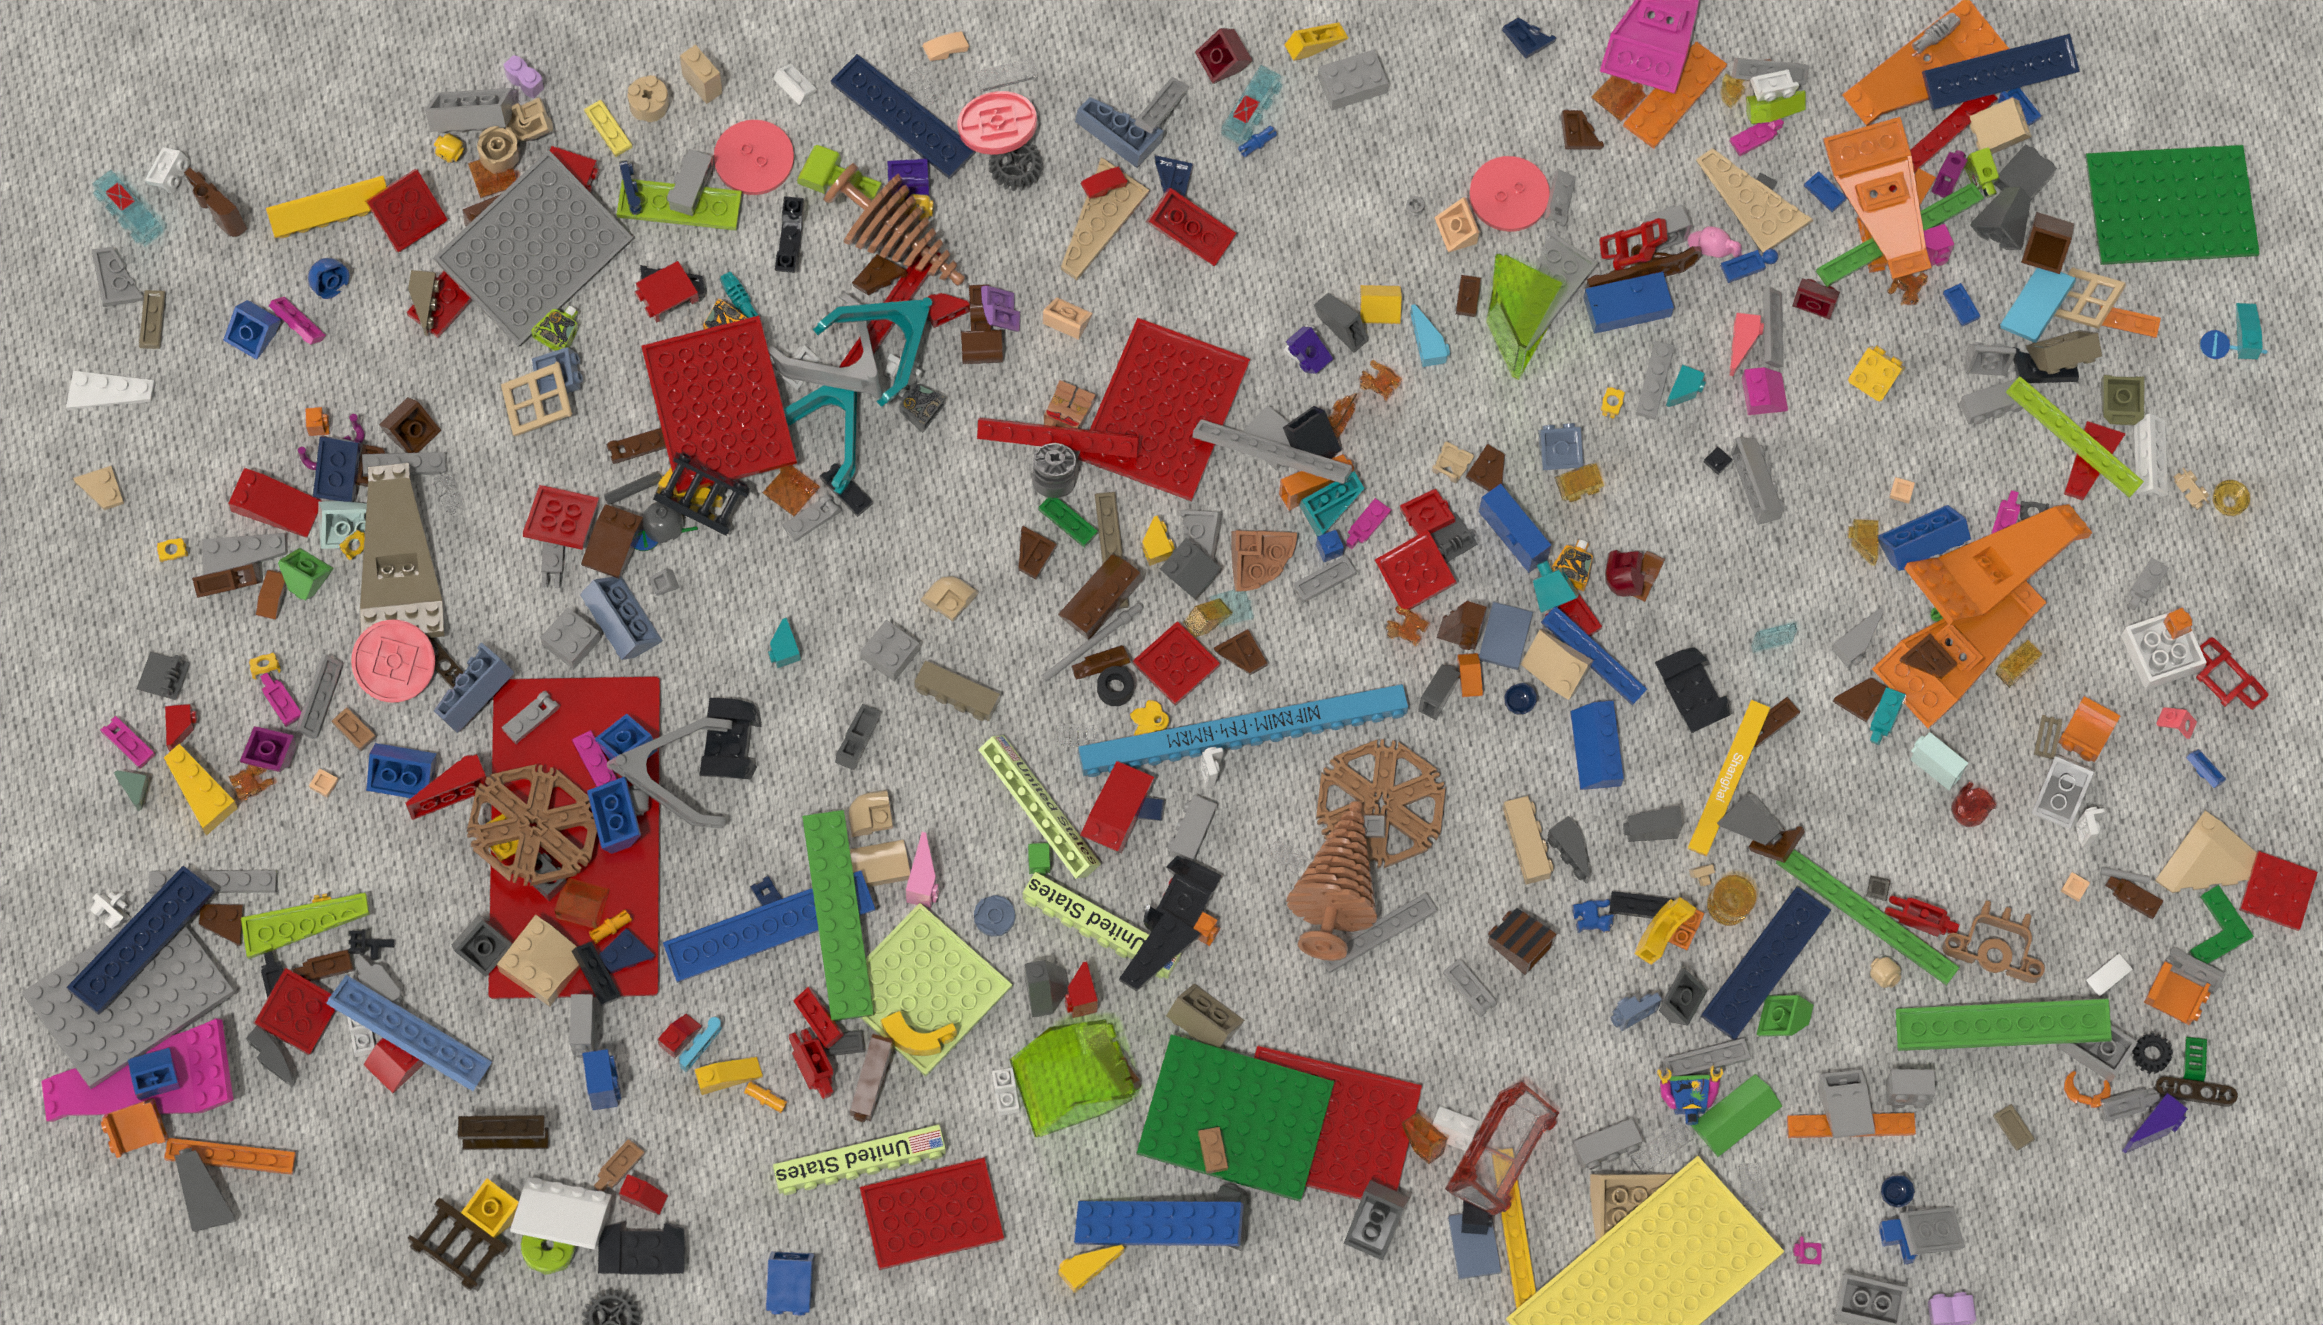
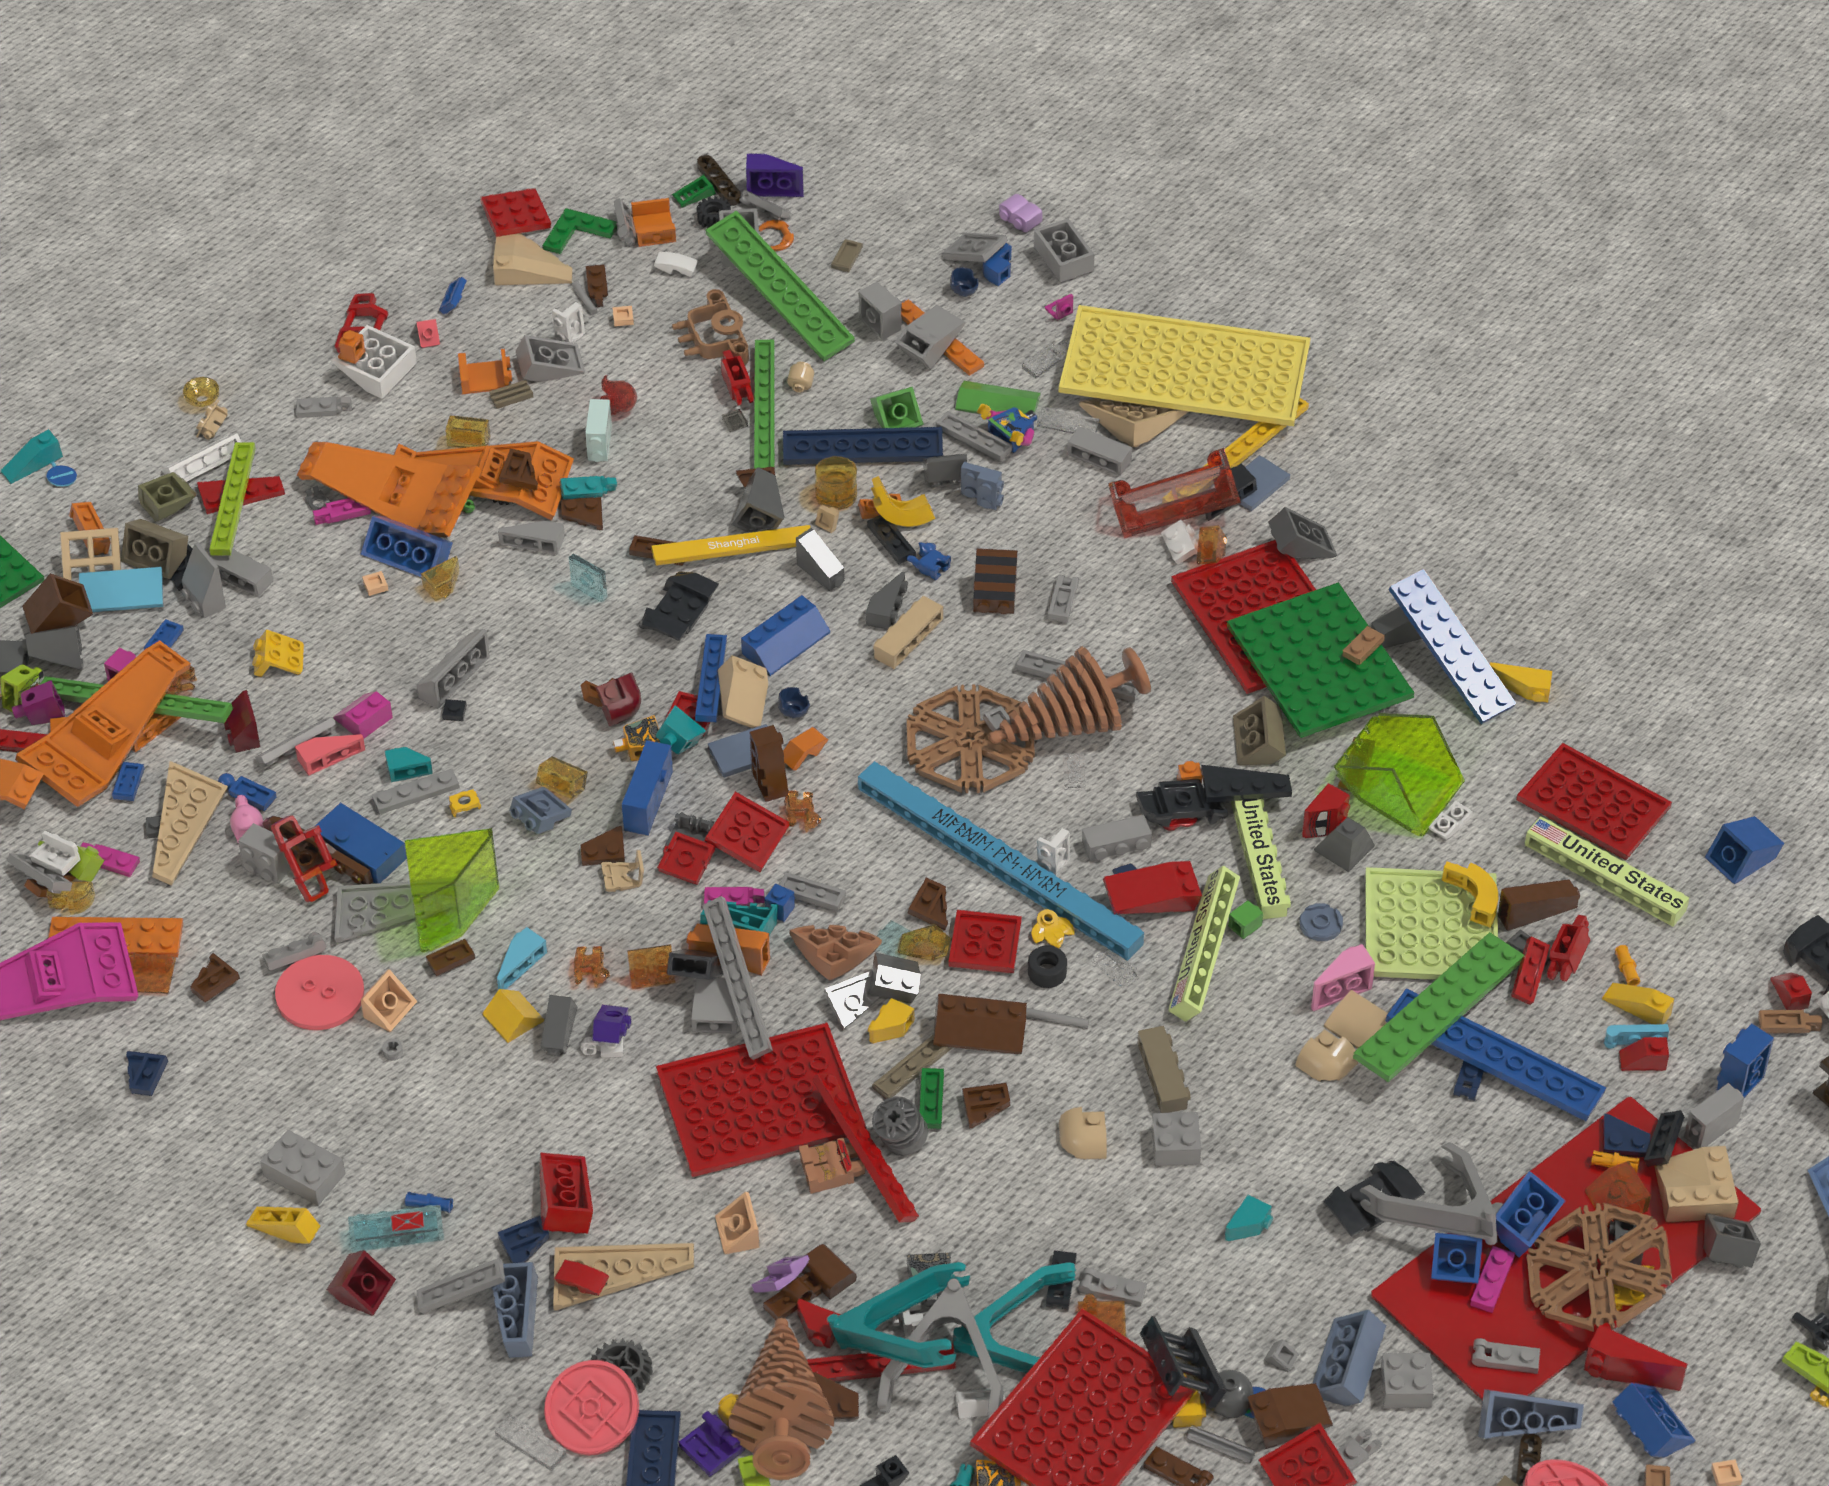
camera: 125 degrees left, 20 degrees down
dark grey slope [835,704,881,770] -> none
reddish brown hinge [1072,645,1130,680] -> none
dark grey slope [1418,664,1460,721] -> none

